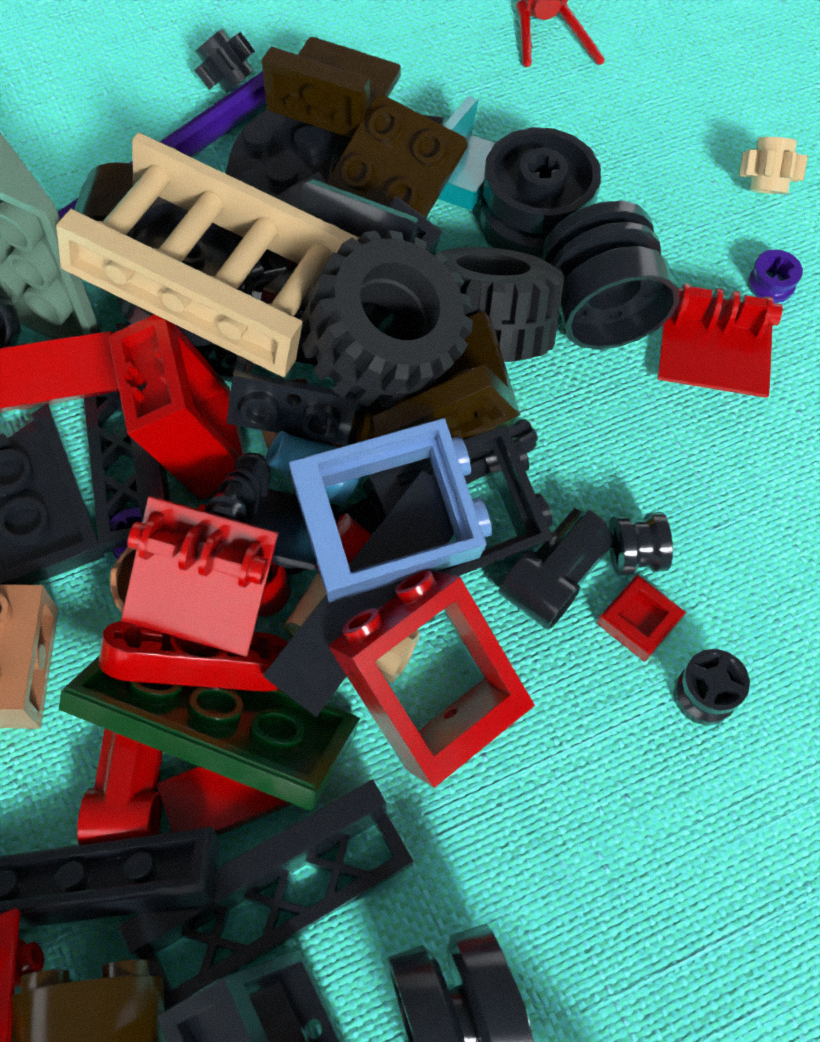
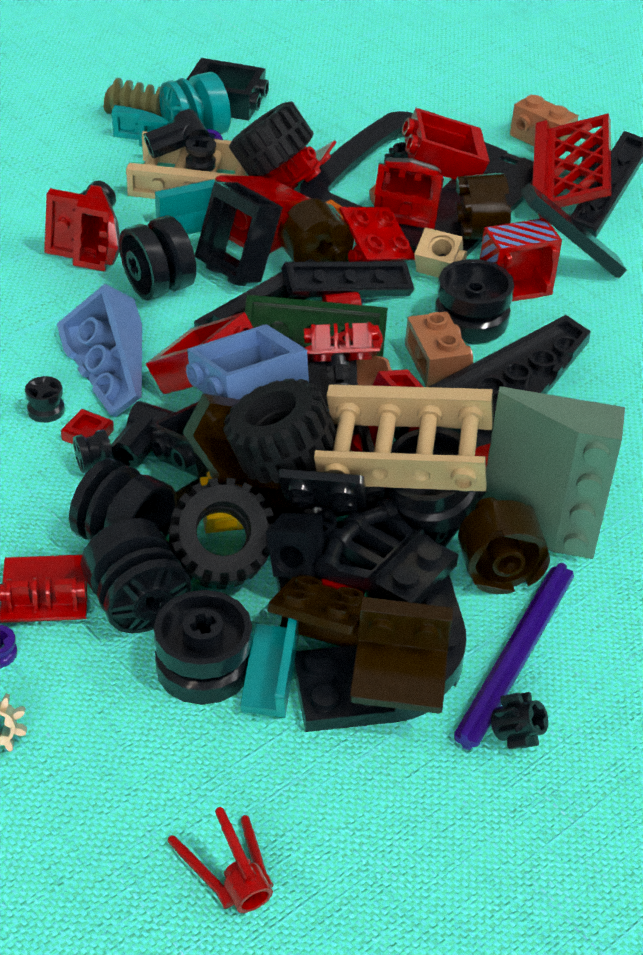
camera: 165 degrees right, 20 degrees down
none -> medium blue wedge [57,284,142,417]
none -> black wheel [69,458,178,541]

